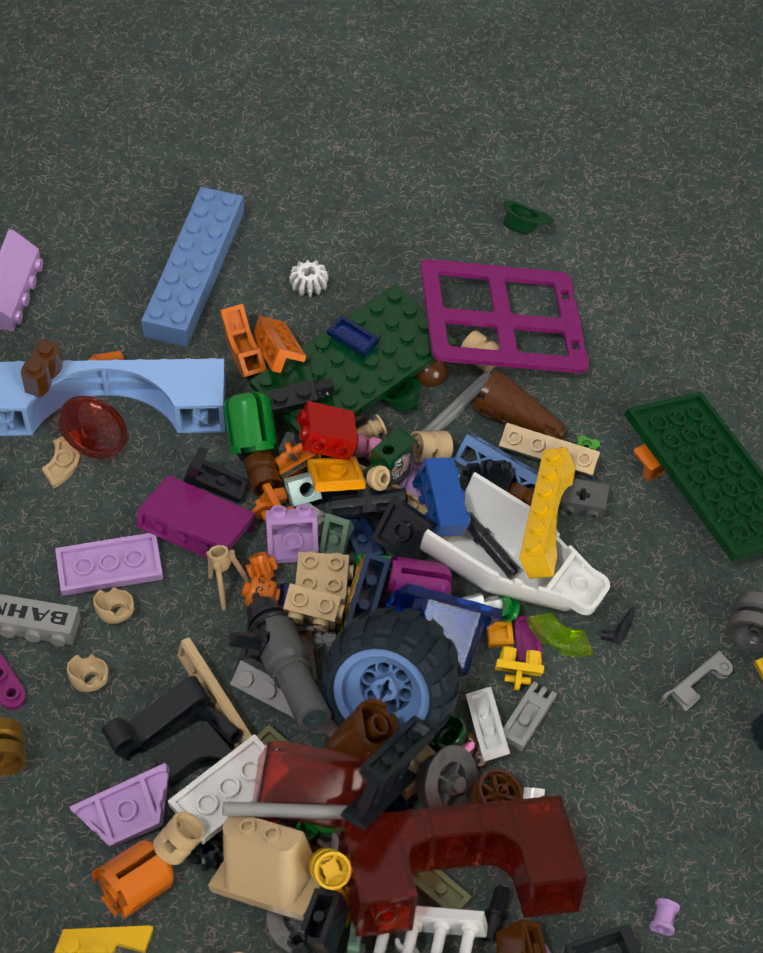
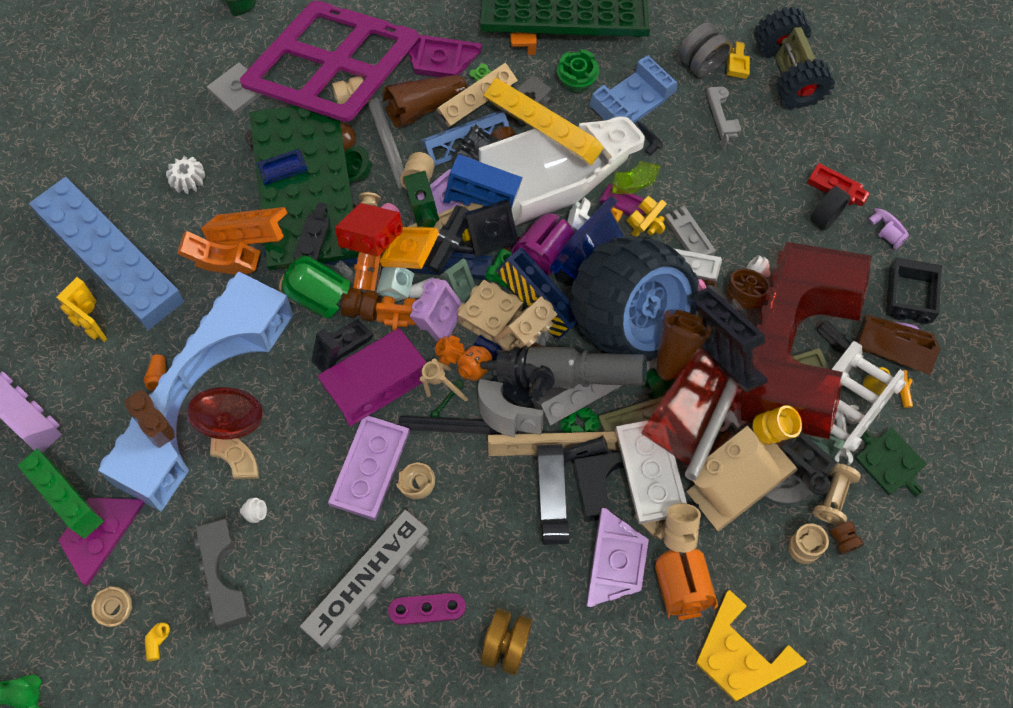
camera: 60 degrees left, 10 degrees up
tan hair [67,654,109,692] -> none
tan plate [367,465,390,491] -> none
black pin [466,512,521,579] -> none
green plate [492,595,520,623] -> none
none -> yellow bracket [57,277,107,342]
none -> light grey plate [206,62,262,115]
none -> white plate [240,498,267,523]
none -> black axle [399,415,518,435]
none -> magenta wing [408,35,482,77]
none -> dark green hinge [430,380,464,417]
none -> light grey arch [478,379,543,437]
none -> green cone [557,49,599,93]
none -> green gear [561,407,599,433]
none -> medium blue plate [589,55,677,123]
none -> red hinge [807,163,870,206]
none -> black tyre [810,186,851,230]
none -> lavender bar [868,208,908,234]

